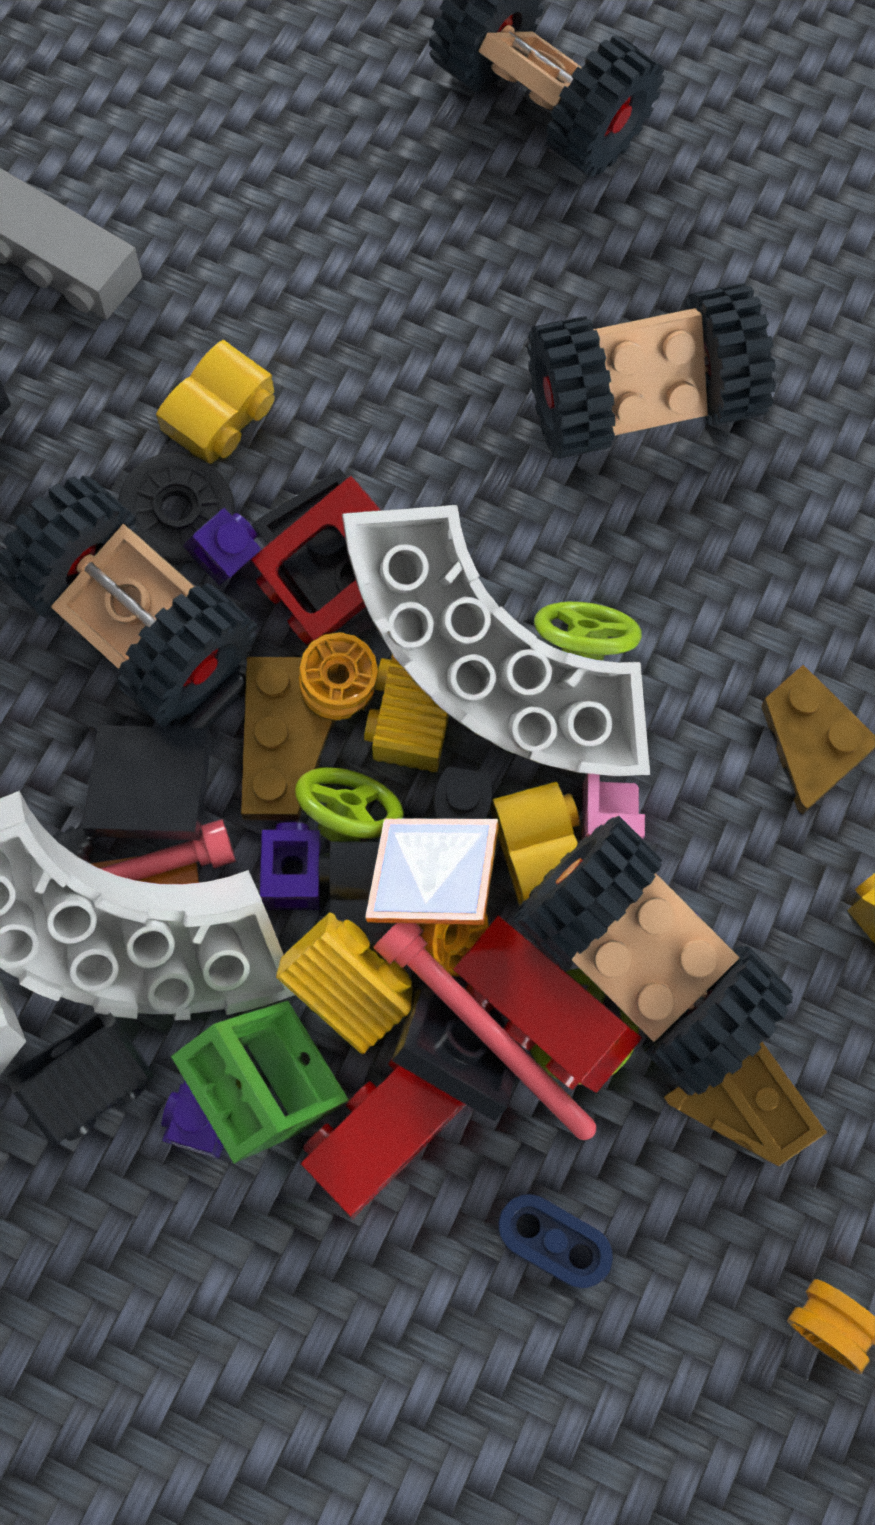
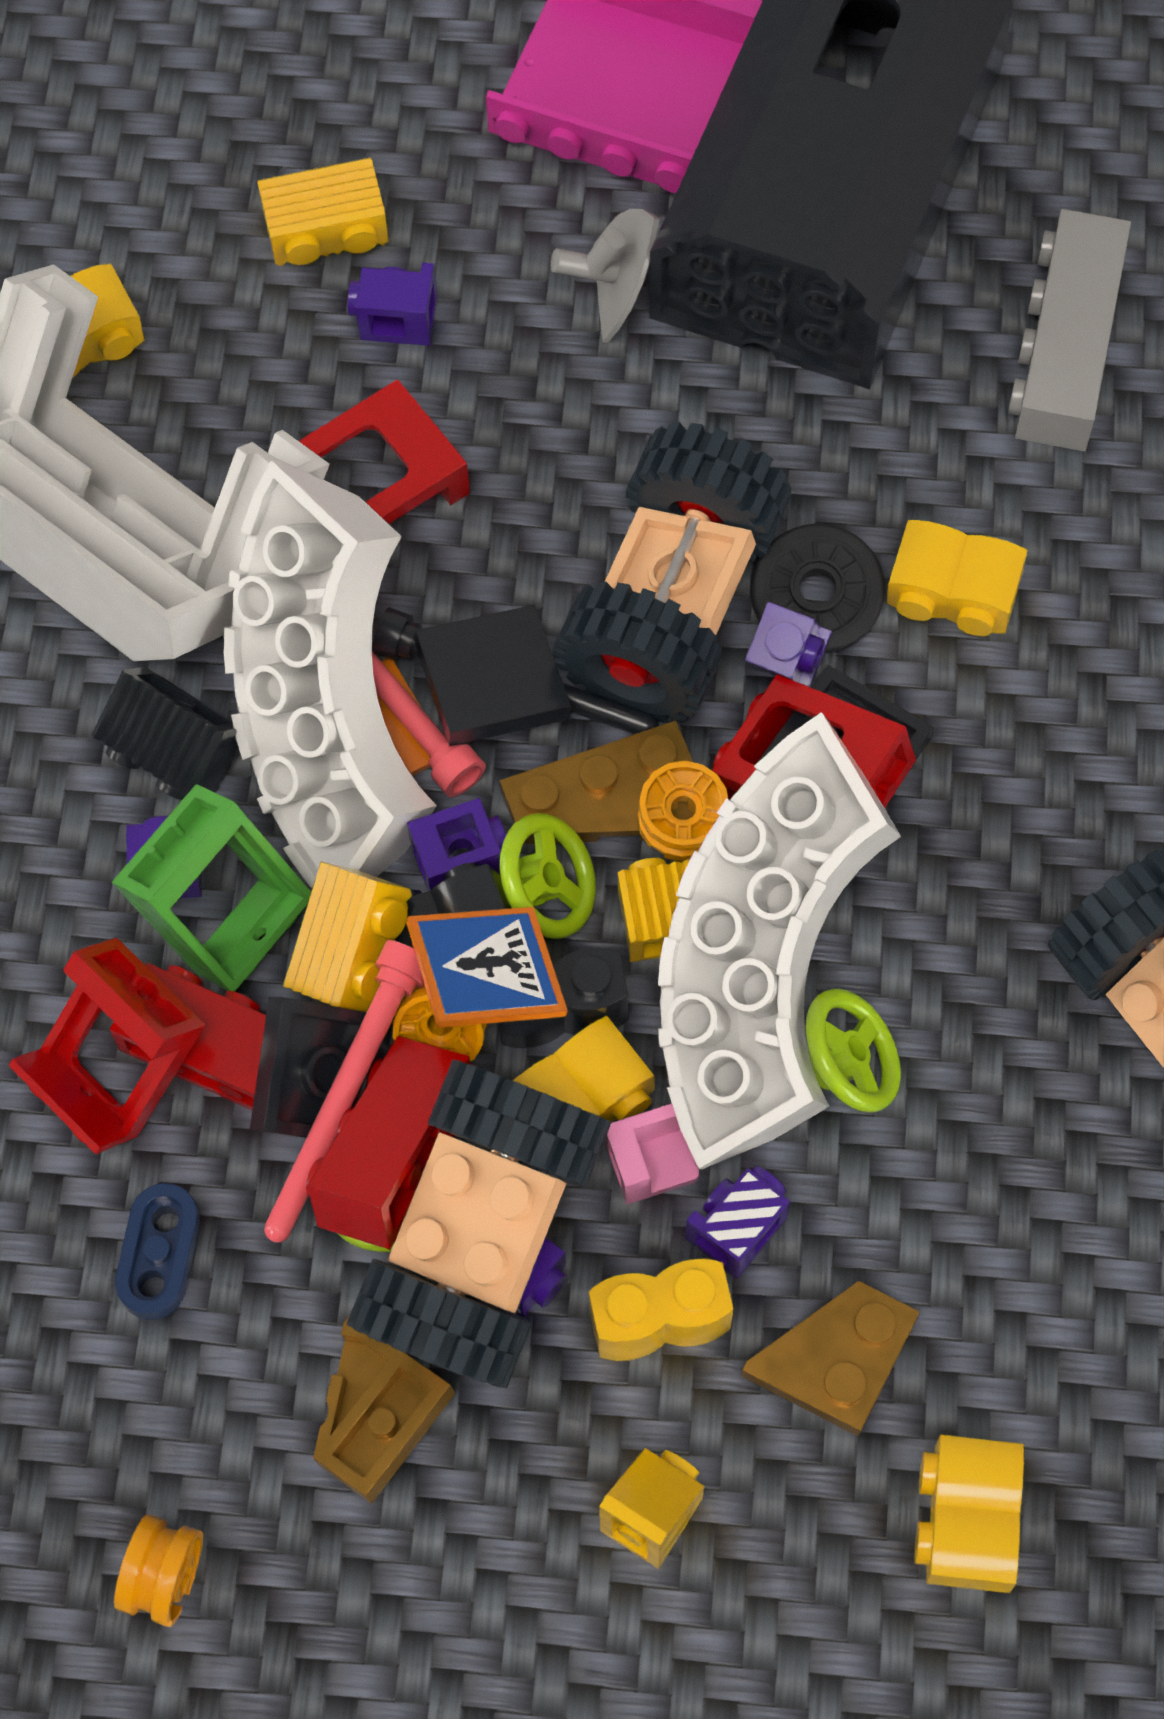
camera: 75 degrees right, 5 degrees down
none -> red window [8,937,206,1154]
none -> yellow brick [588,1259,733,1361]
none -> dark purple brick [685,1166,790,1279]

